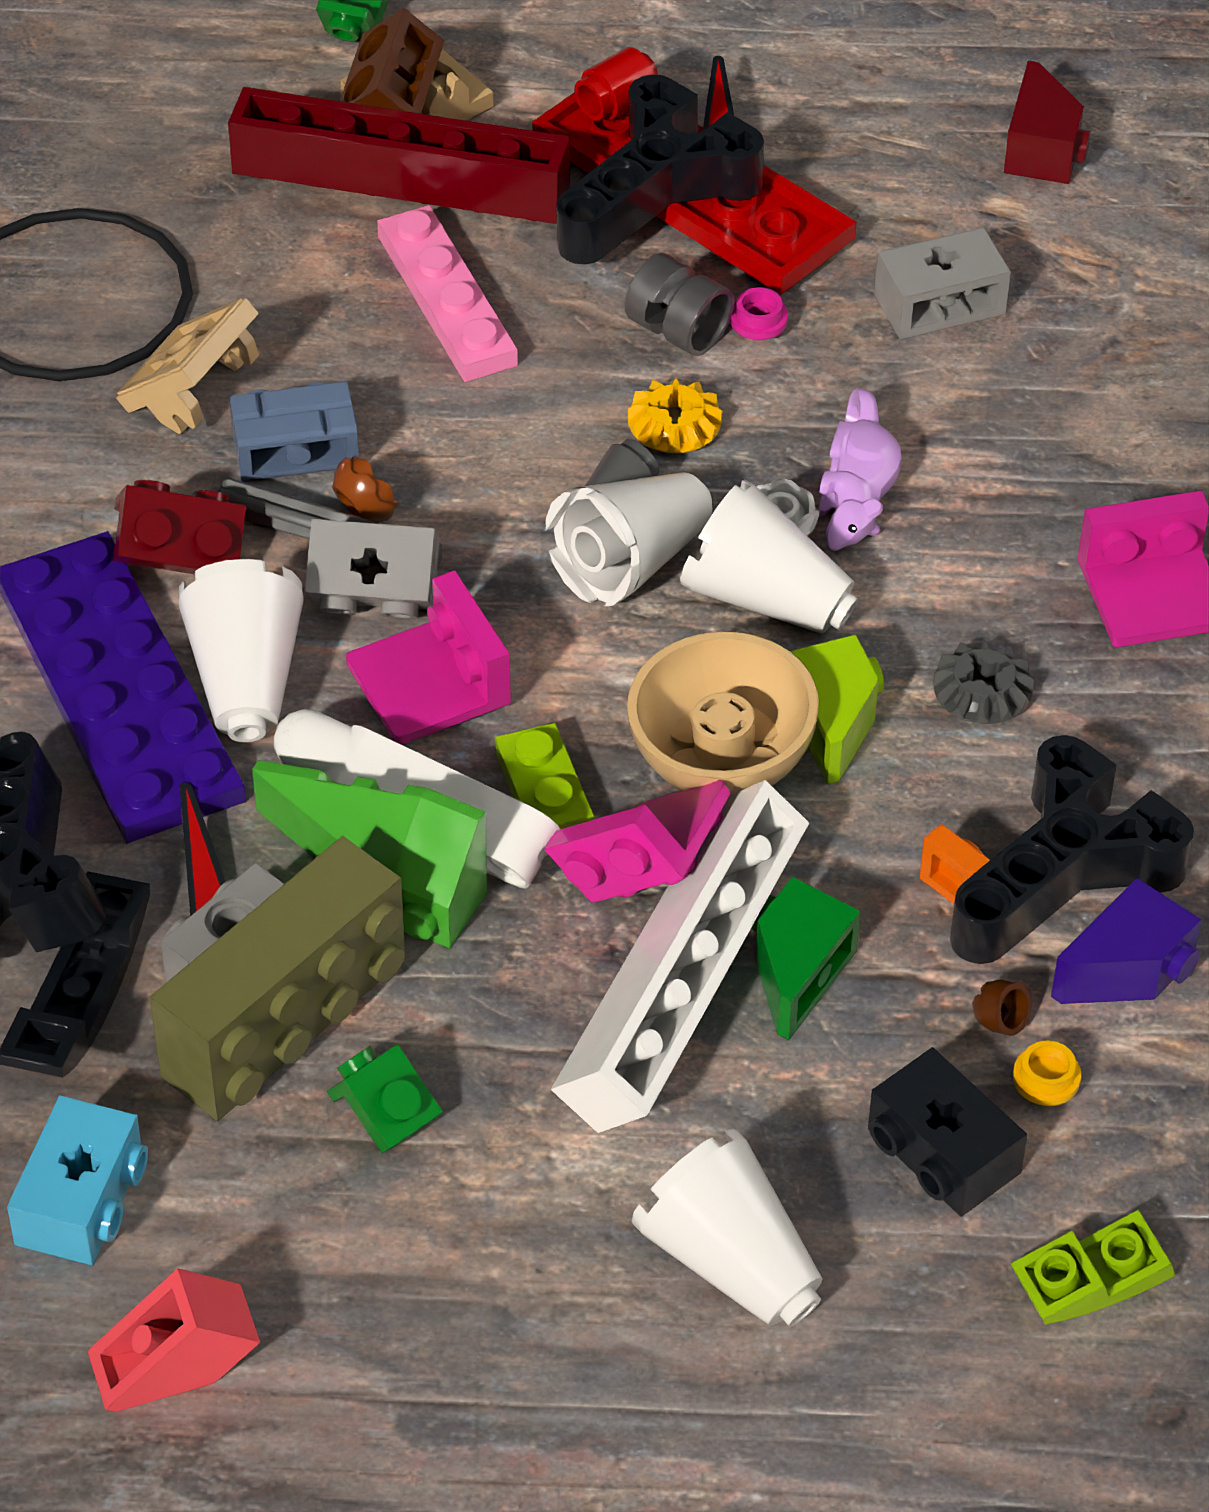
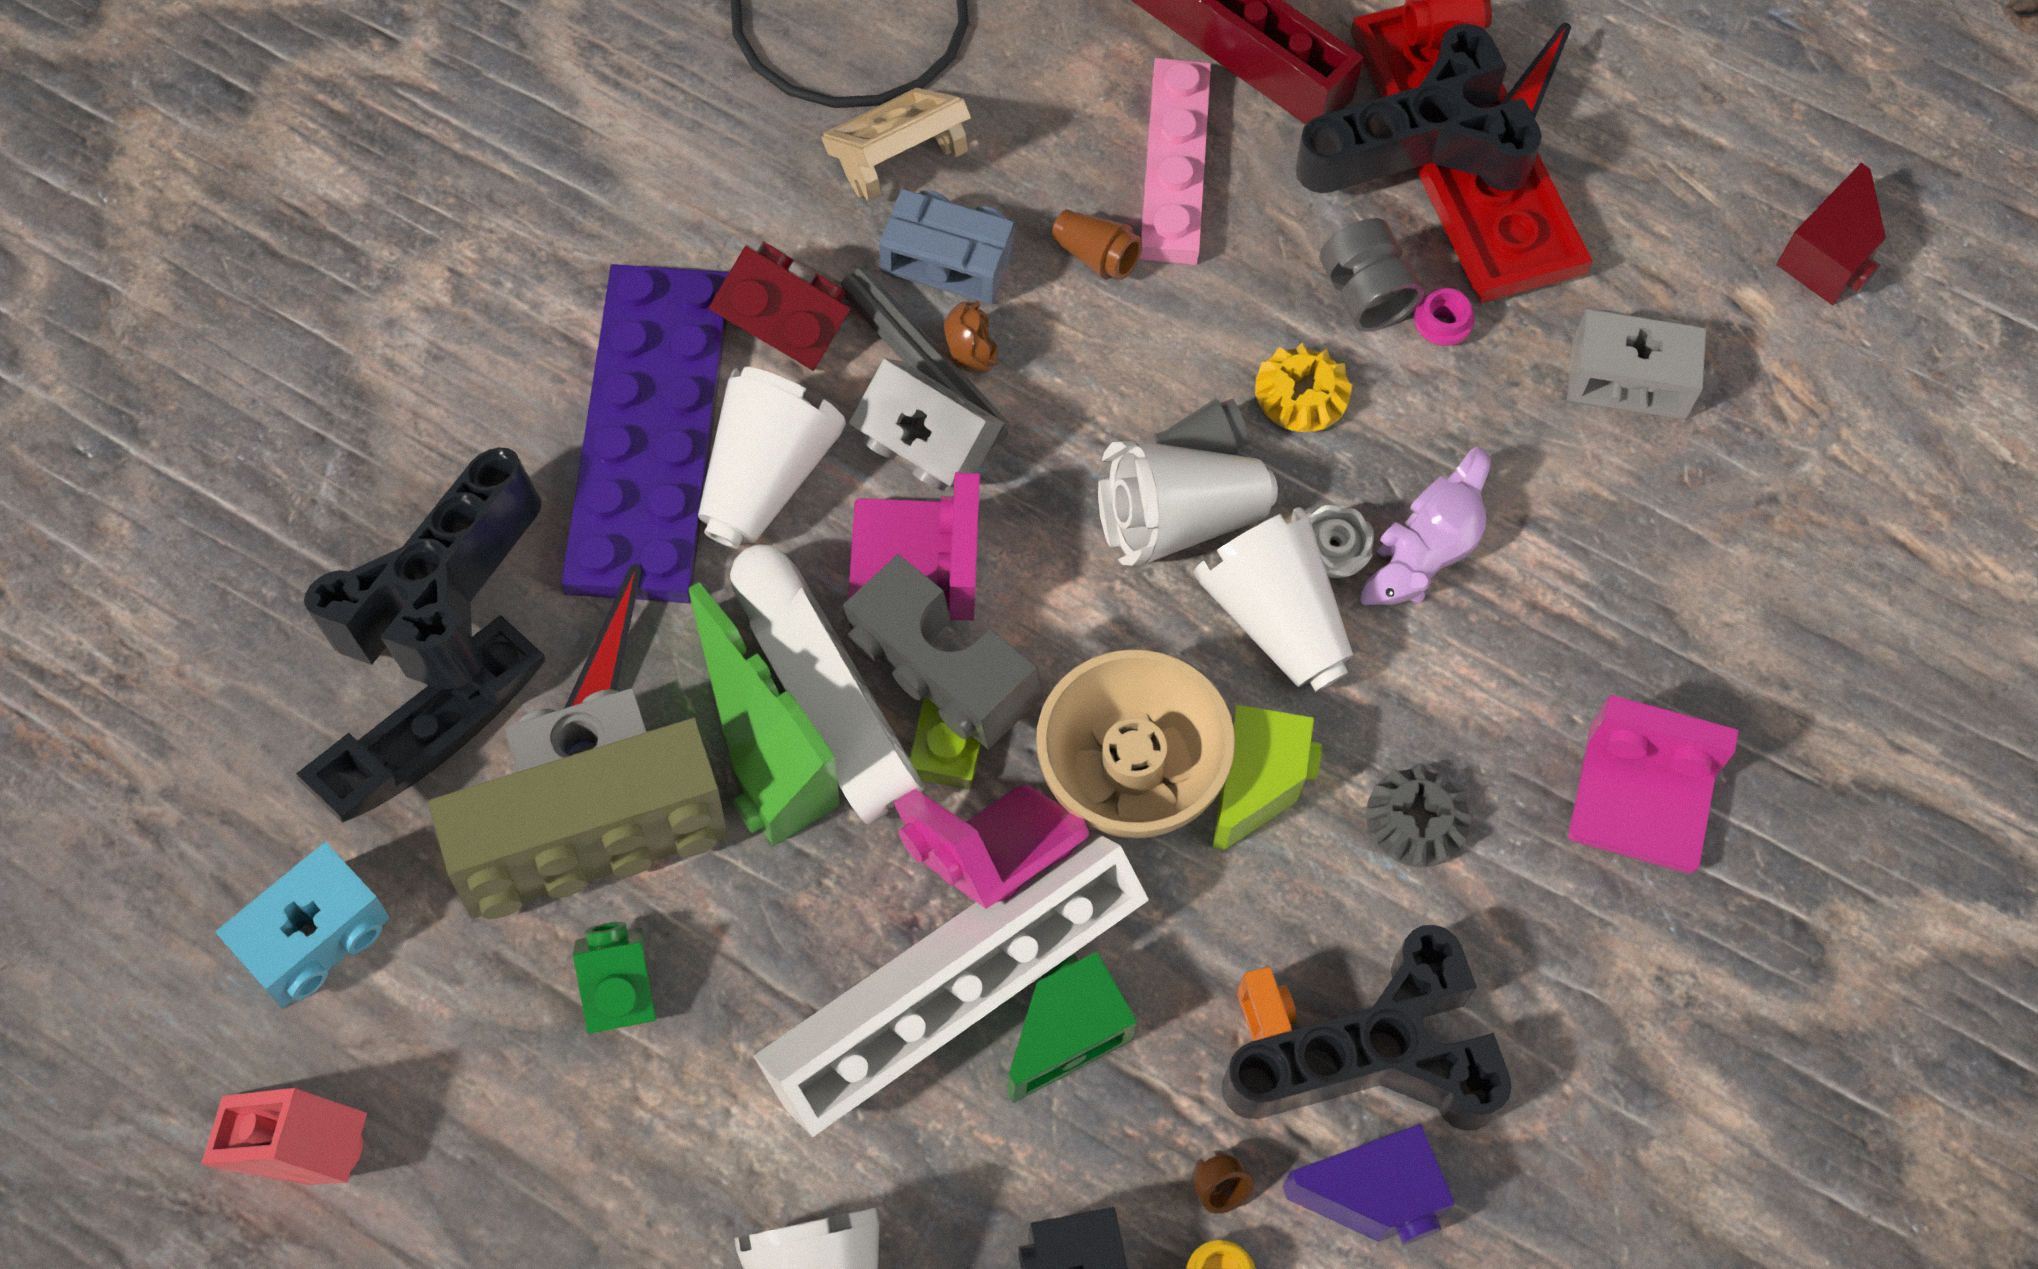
camera: 25 degrees right, 15 degrees up
none -> dark grey arch [843,554,1043,750]
none -> dark orange cone [1051,209,1142,280]

